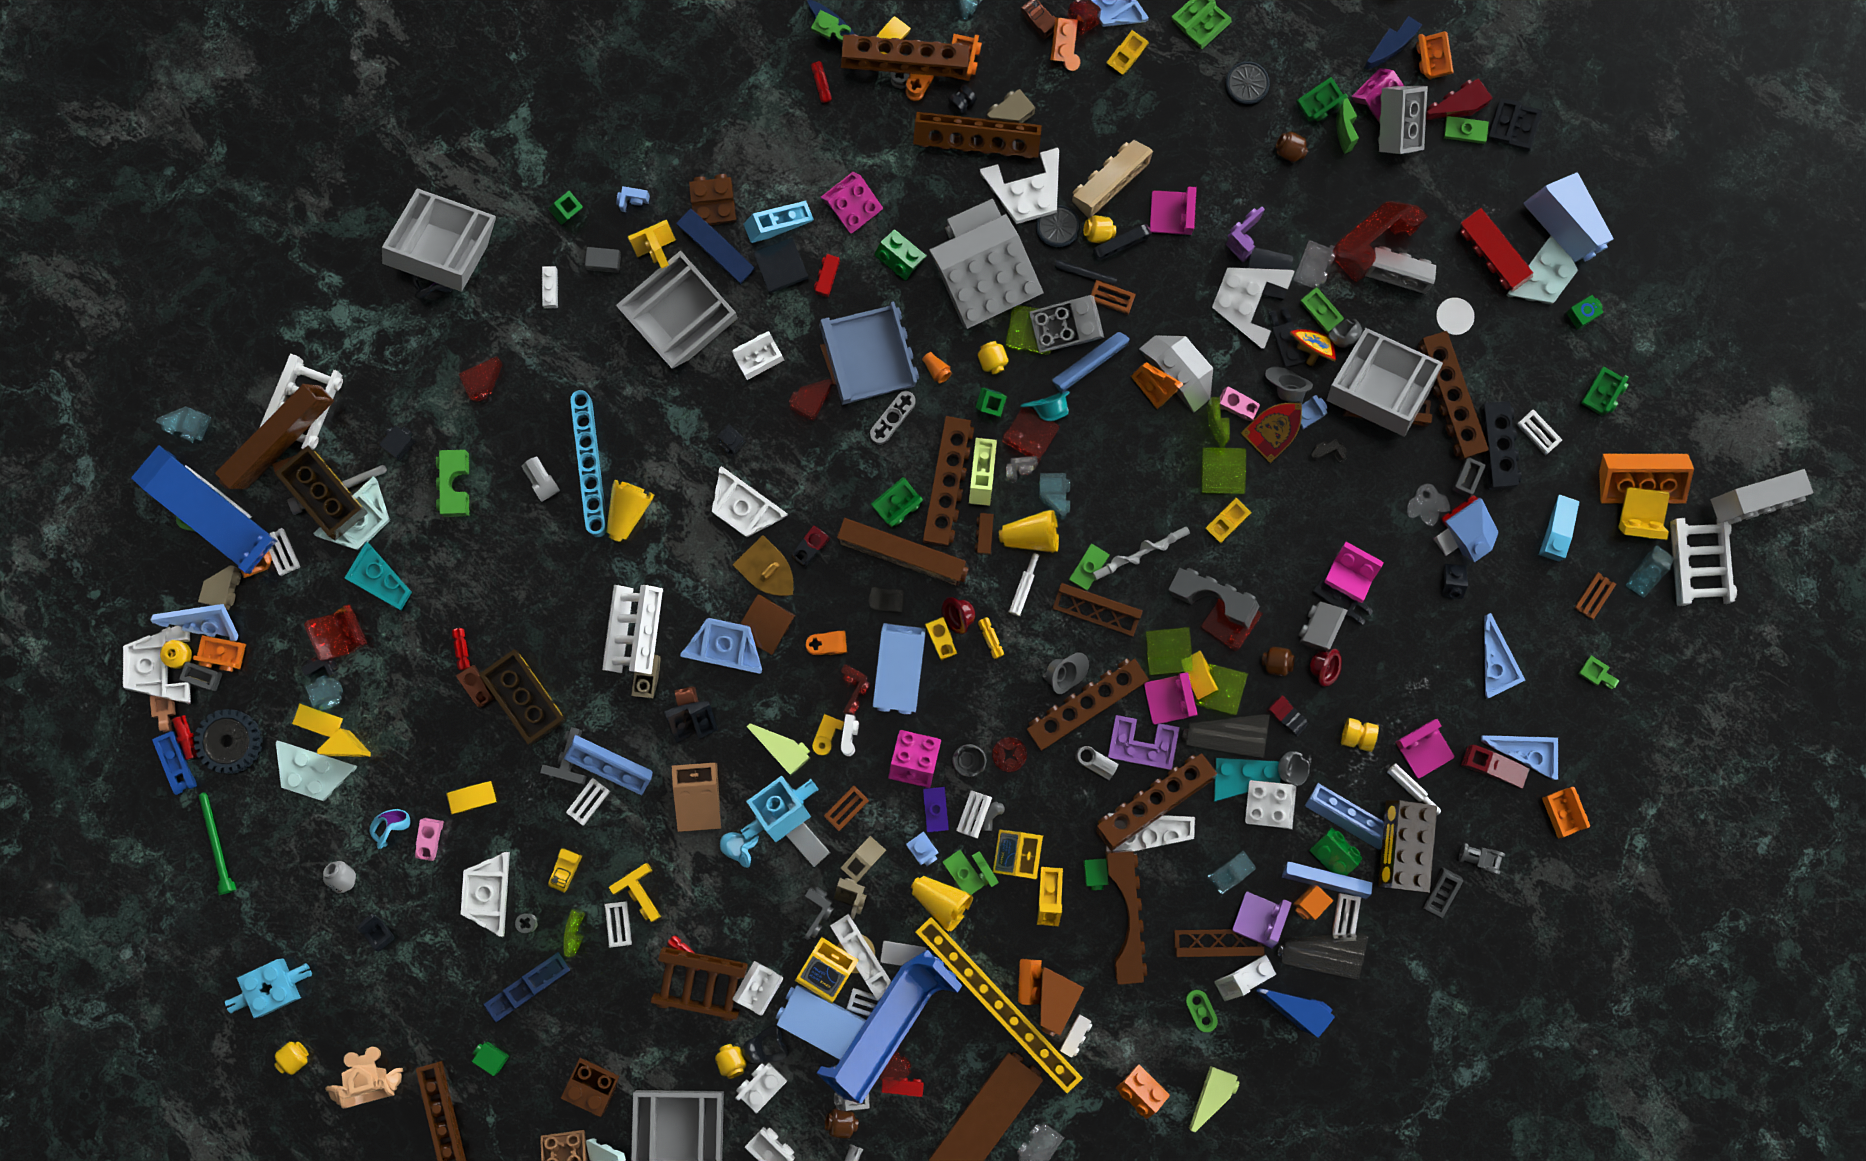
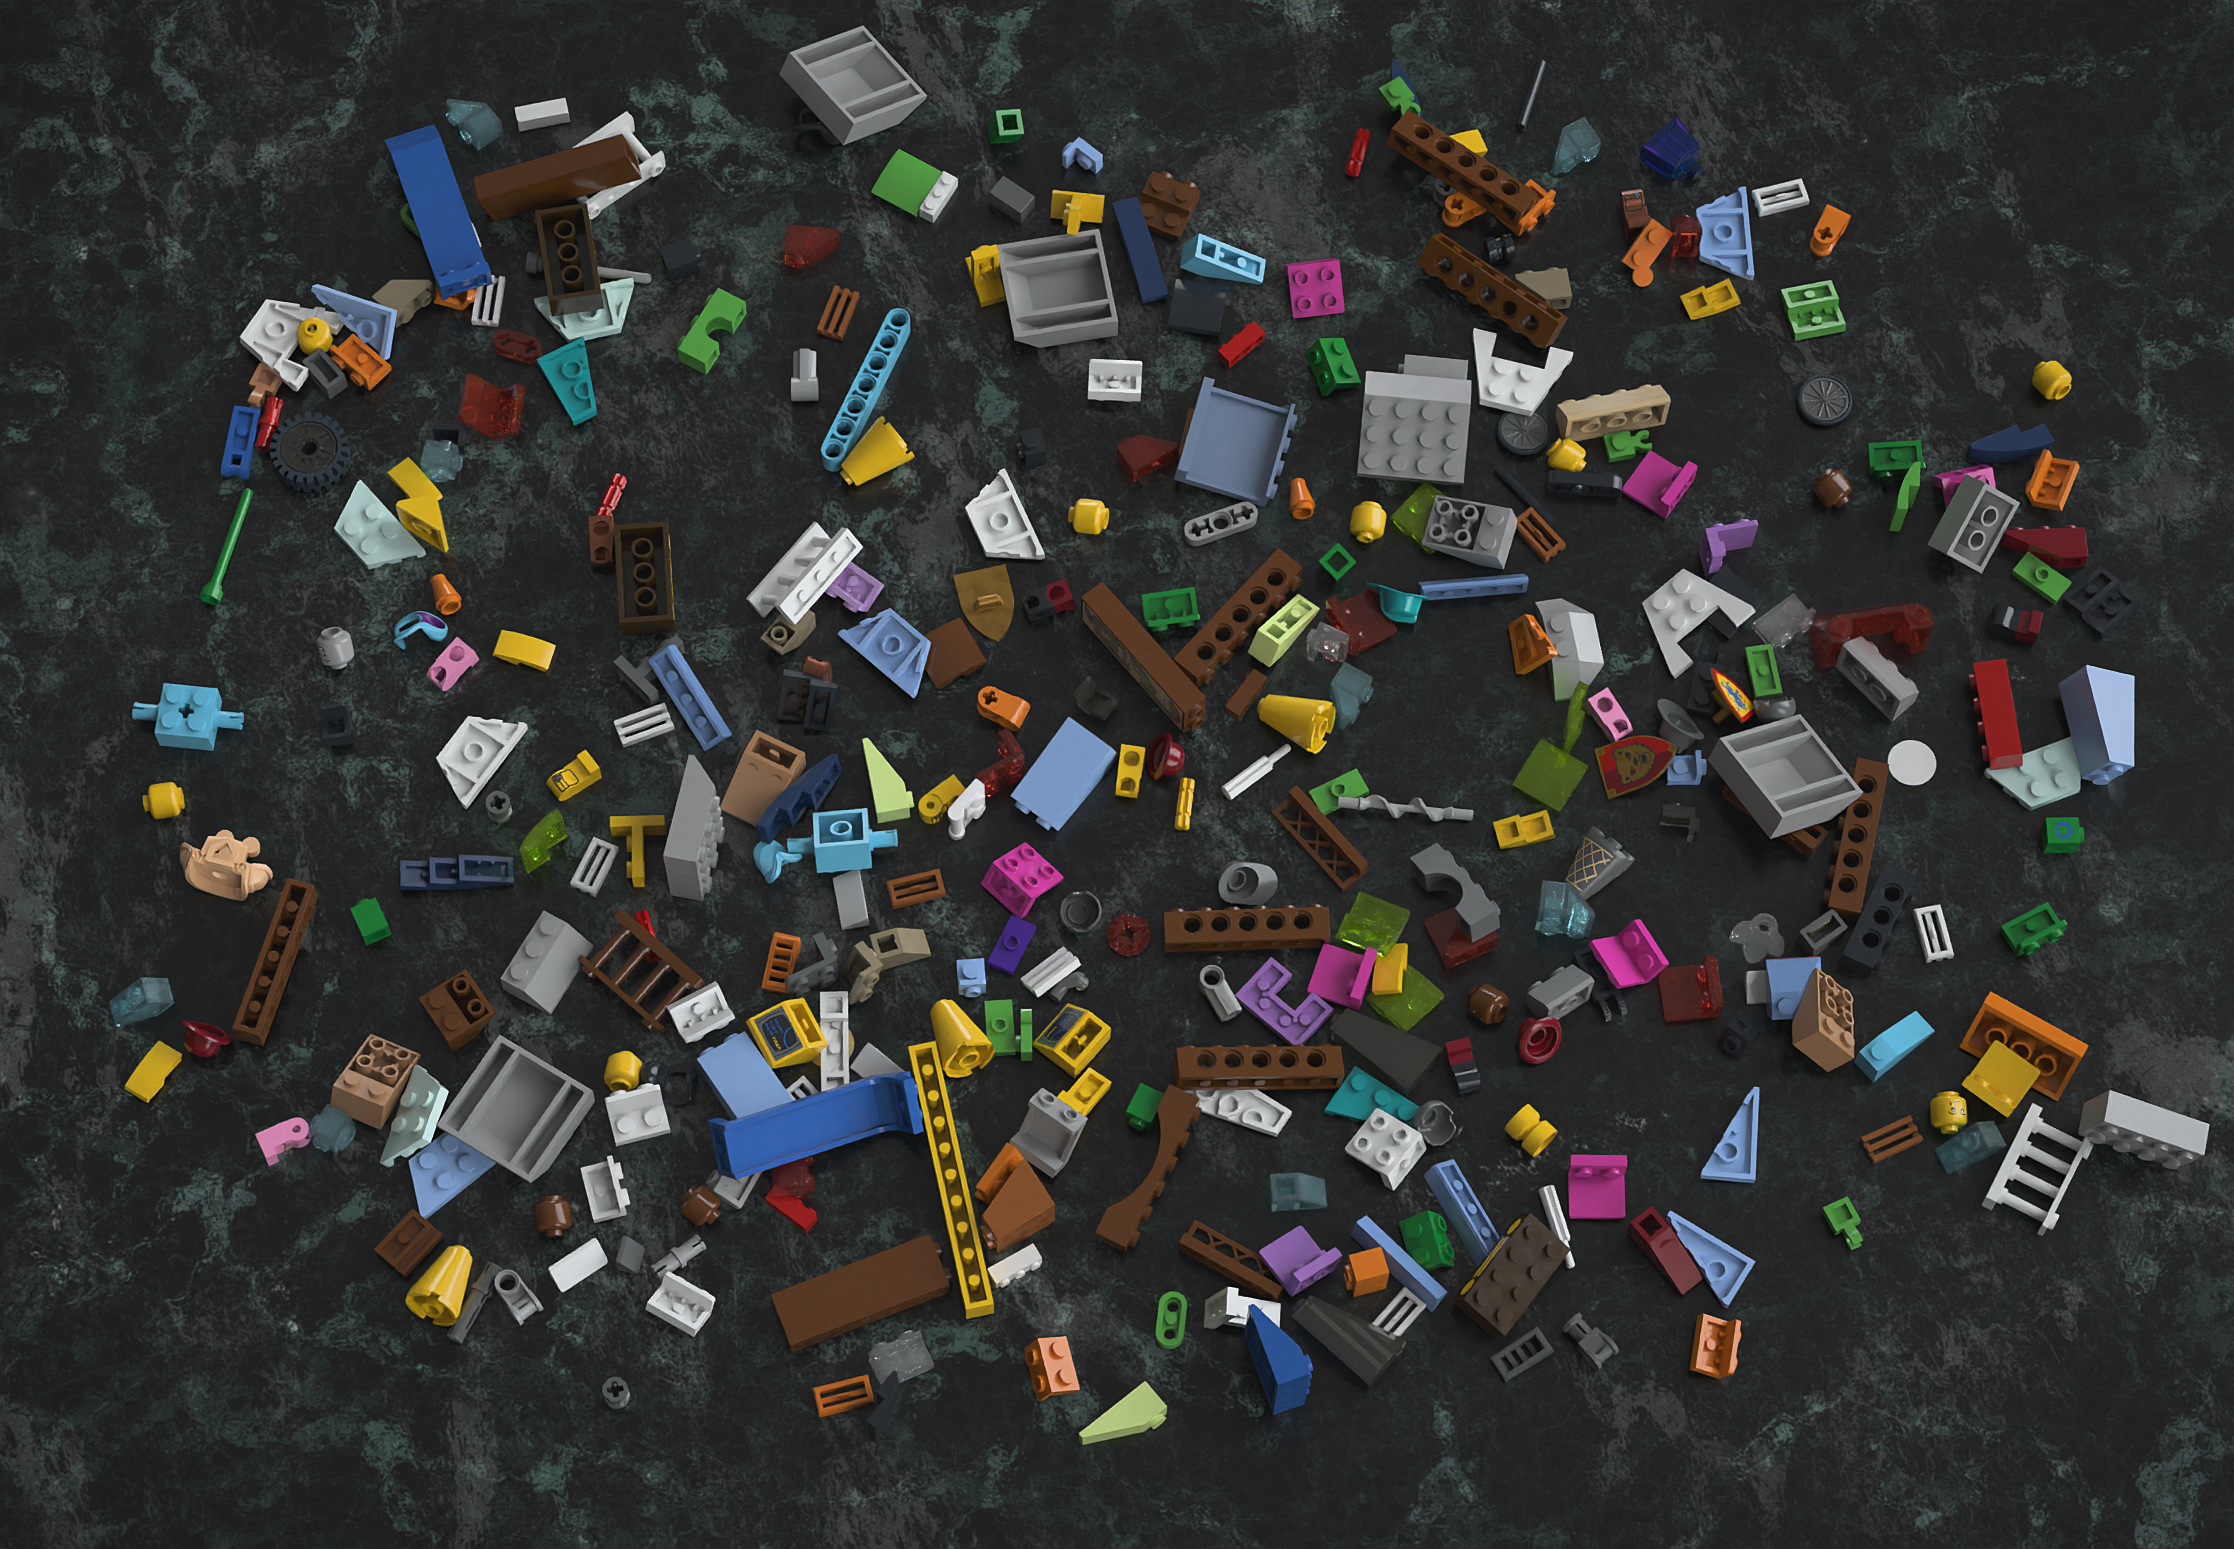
camera: 30 degrees right, 15 degrees down
none -> orange cone [430,574,461,615]
none -> clear red beam [493,329,542,363]
none -> light grey slope [500,911,594,1015]
none -> white slope [515,98,570,132]
none -> light grey slope [663,755,725,901]
none -> dark blue slope [755,753,842,844]
none -> orange slope [761,932,802,995]
none -> dark orange tile [817,285,860,341]
none -> lavender bracket [824,562,884,613]
none -> bright green slope [871,149,943,217]
none -> yellow bracket [965,244,1006,307]
none -> light grey panel [1009,1088,1088,1178]
none -> yellow head [1068,499,1109,535]
none -> clear light blue slope [1535,880,1595,939]
none -> dark grey cone [1561,826,1635,905]
none -> bright green plate [1603,430,1652,463]
none -> clear red bracket [1658,954,1723,1022]
none -> medium nougat slope [1792,968,1855,1072]
none -> yellow head [1930,1091,1967,1134]
none -> leg [1988,605,2043,645]

